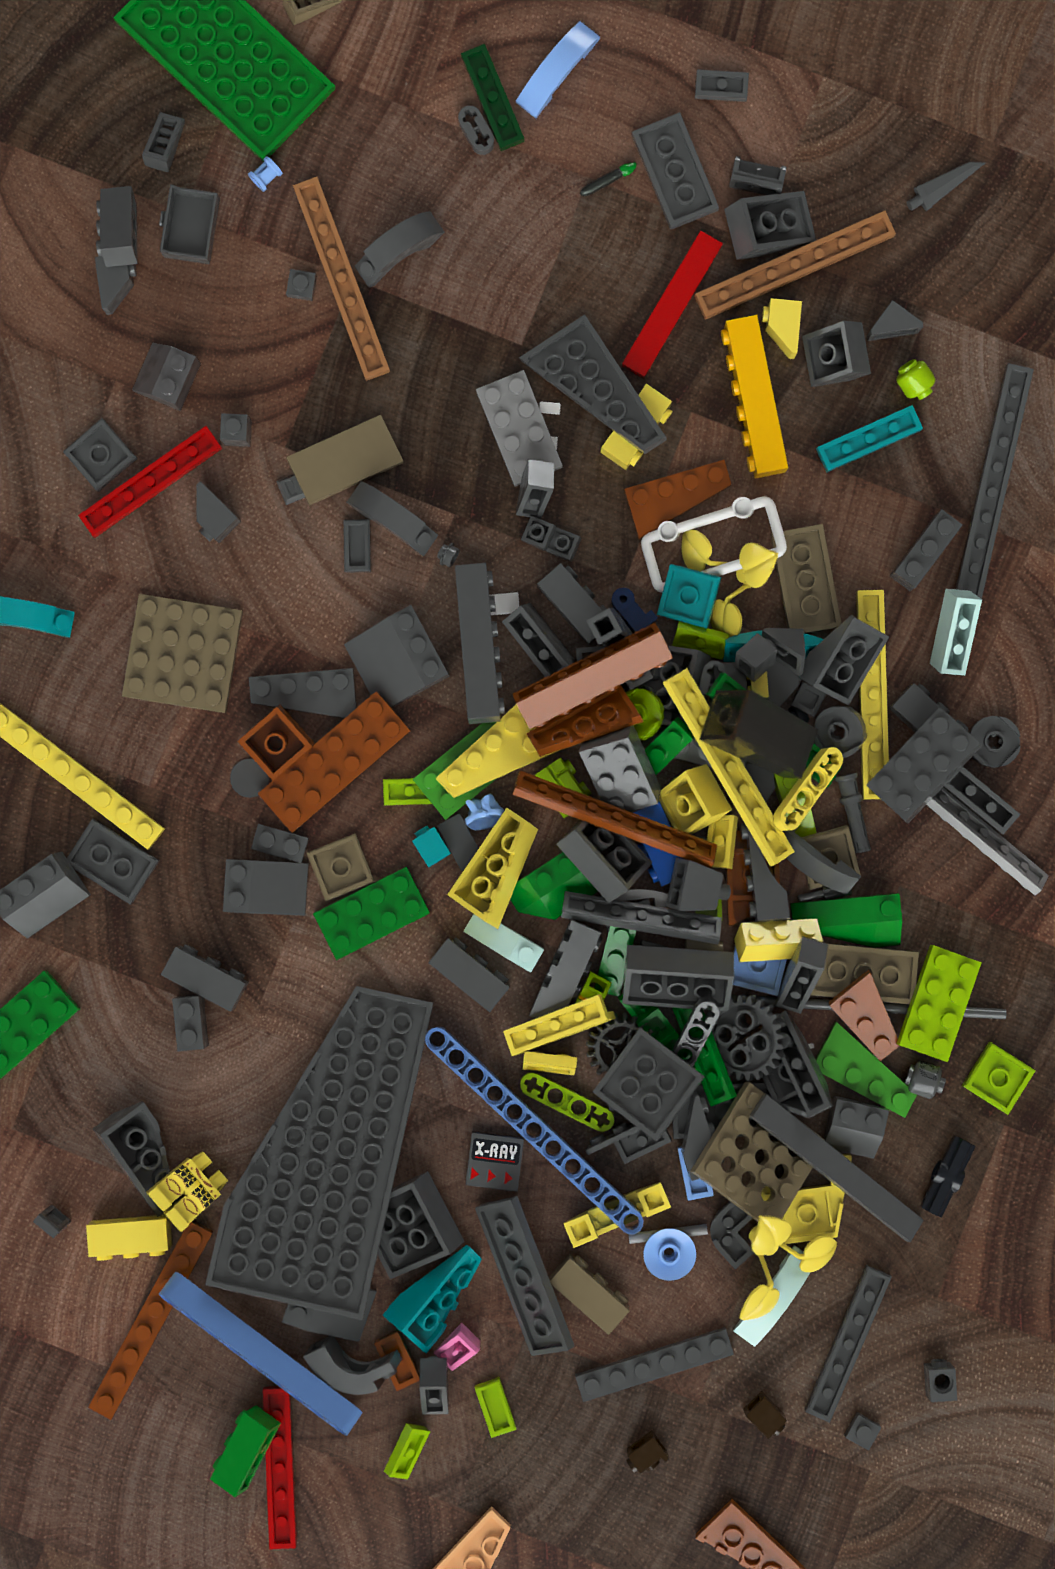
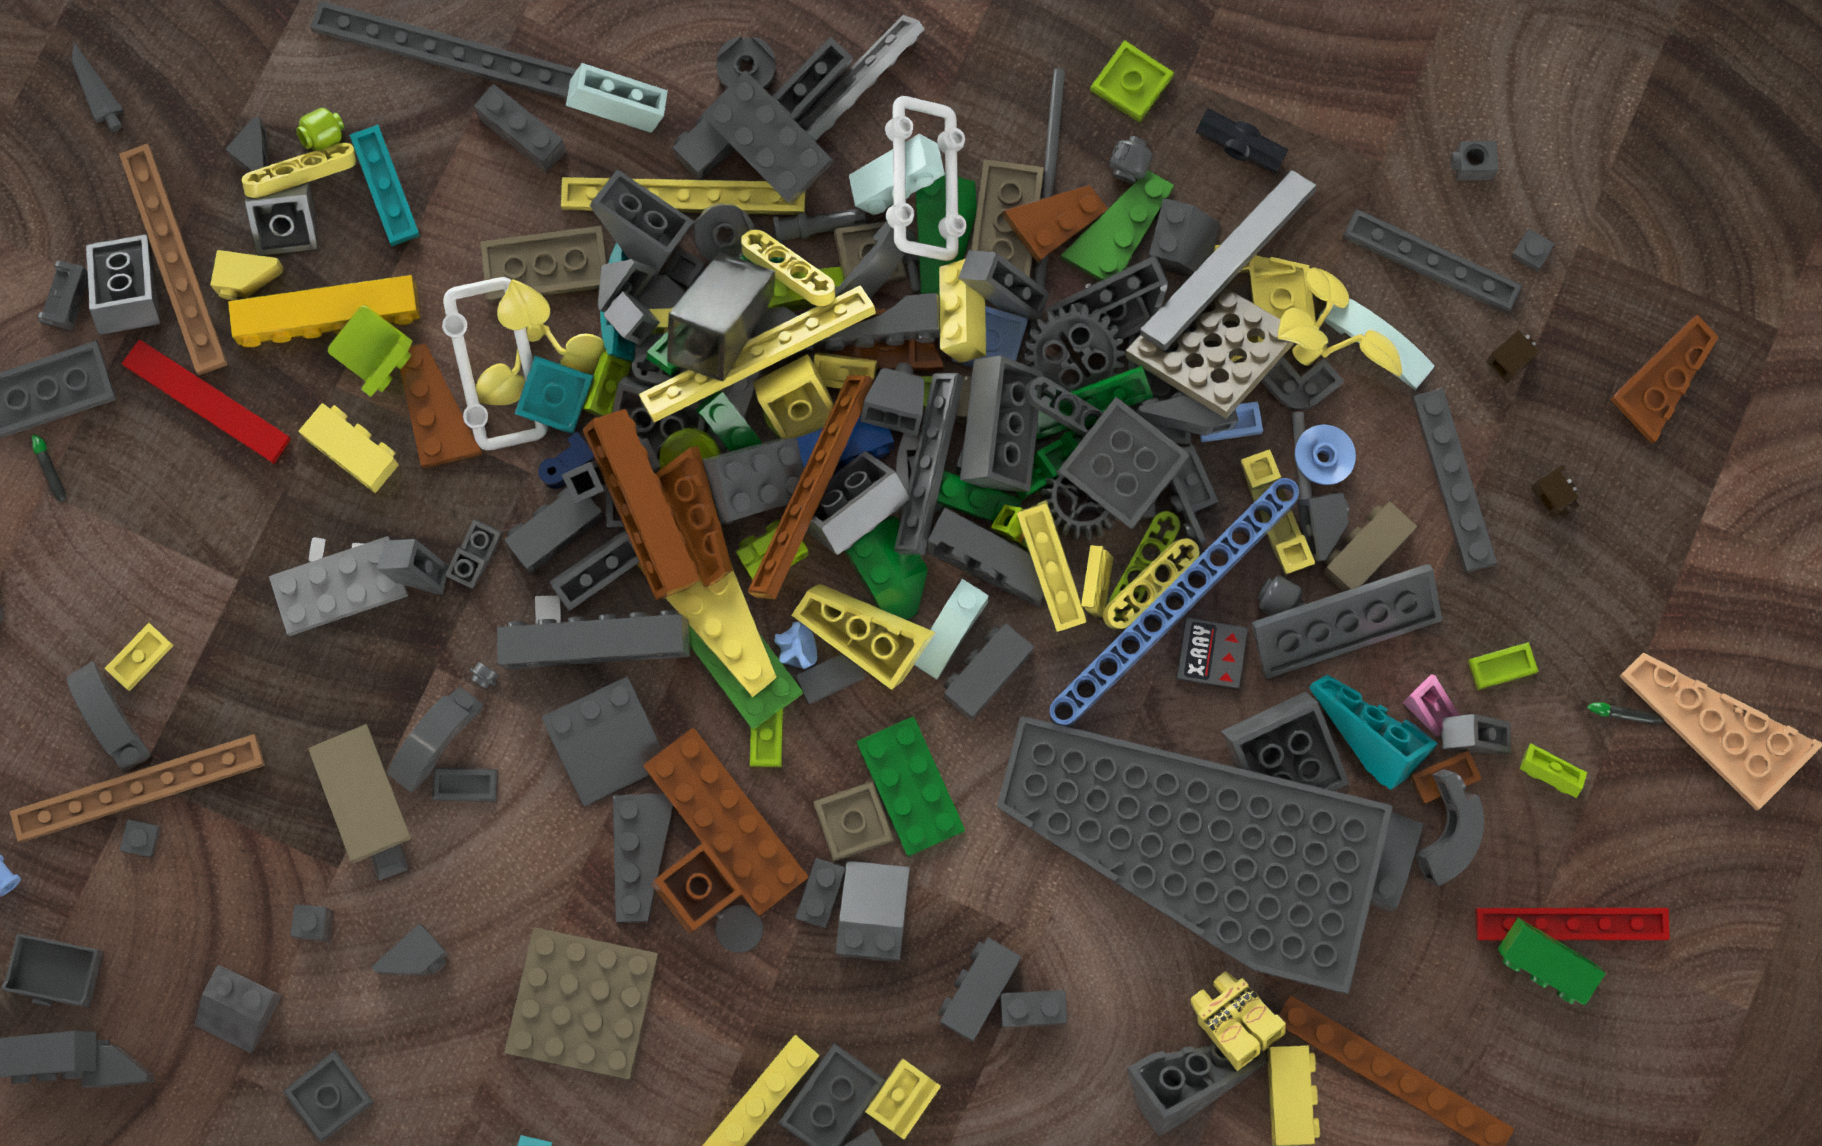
camera: 90 degrees left, 10 degrees down
red plate [78,426,223,538] -> none
medium blue beam [159,1272,362,1436] -> none
teal brick [412,825,452,867] -> none
dark grey wing [519,314,667,454] -> none
lime plate [896,945,981,1062] -> none
none -> light yellow plate [104,623,174,691]
none -> light yellow beam [242,143,357,198]
none -> lime bracket [328,305,413,397]
none -> light aqua brick [849,134,945,215]
none -> light yellow plate [865,1059,941,1139]
none -> white bar [885,96,966,261]
none -> light yellow beam [1103,538,1200,630]
none -> dark grey head [1256,576,1305,616]
none -> dark grey slope [1297,493,1349,561]
none -> pearl dark grey piece [1587,702,1664,724]

